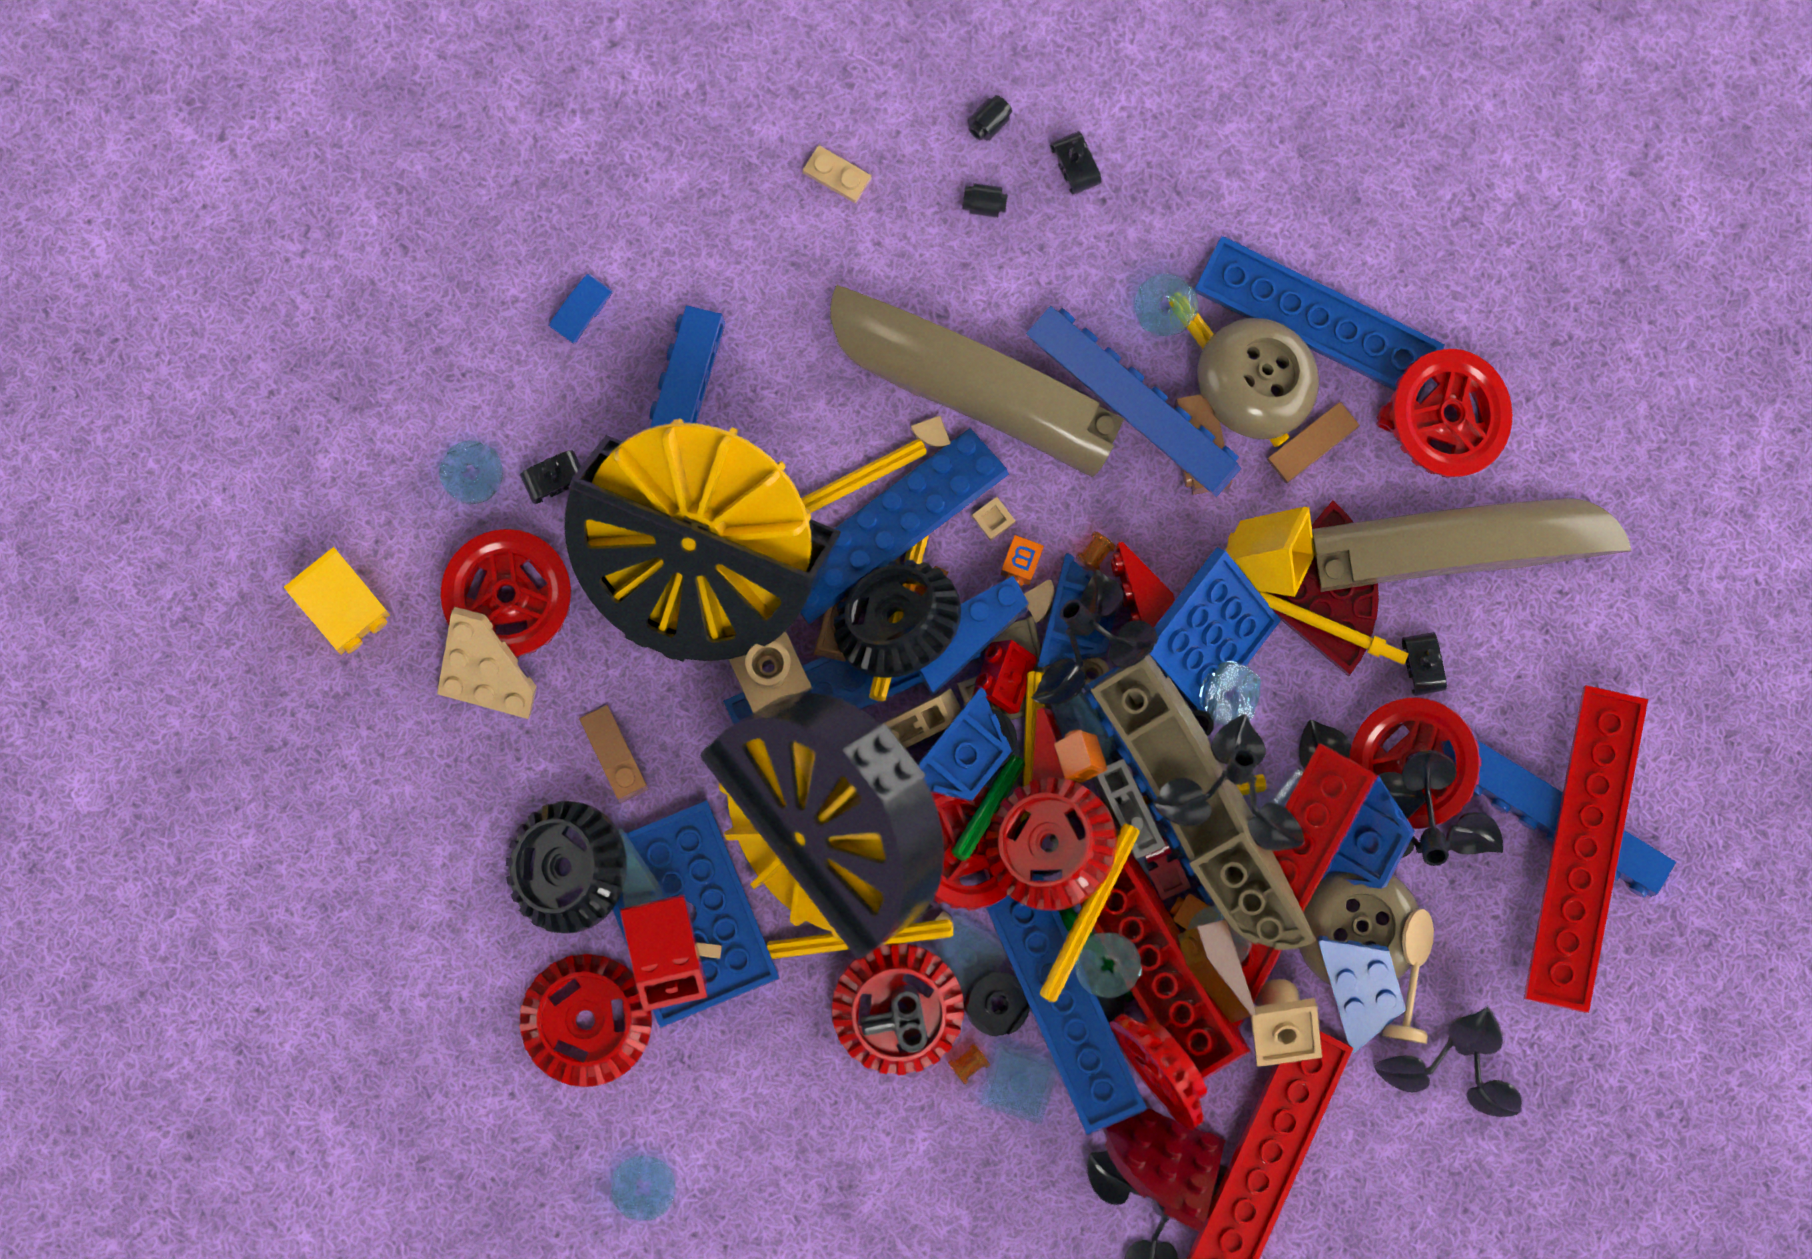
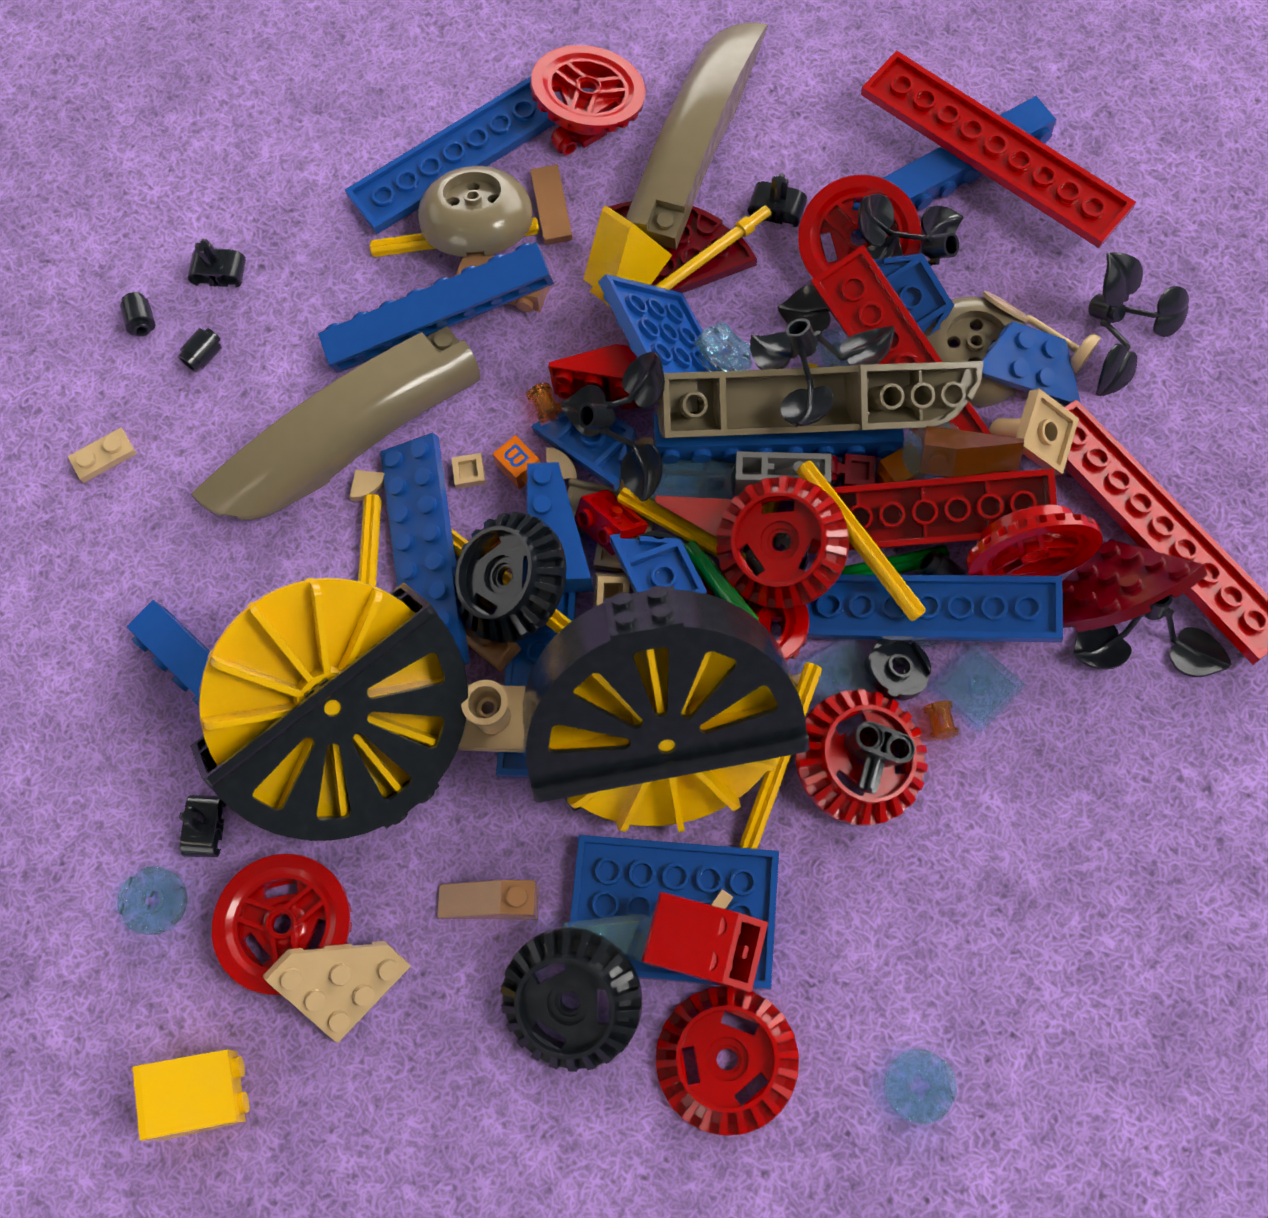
camera: 50 degrees left, 10 degrees down
blue slope [548,273,614,343] -> none
orange brick [1054,729,1108,783] -> none
clear light blue plate [1075,933,1142,998] -> none
clear light blue plate [1135,274,1198,336] -> none

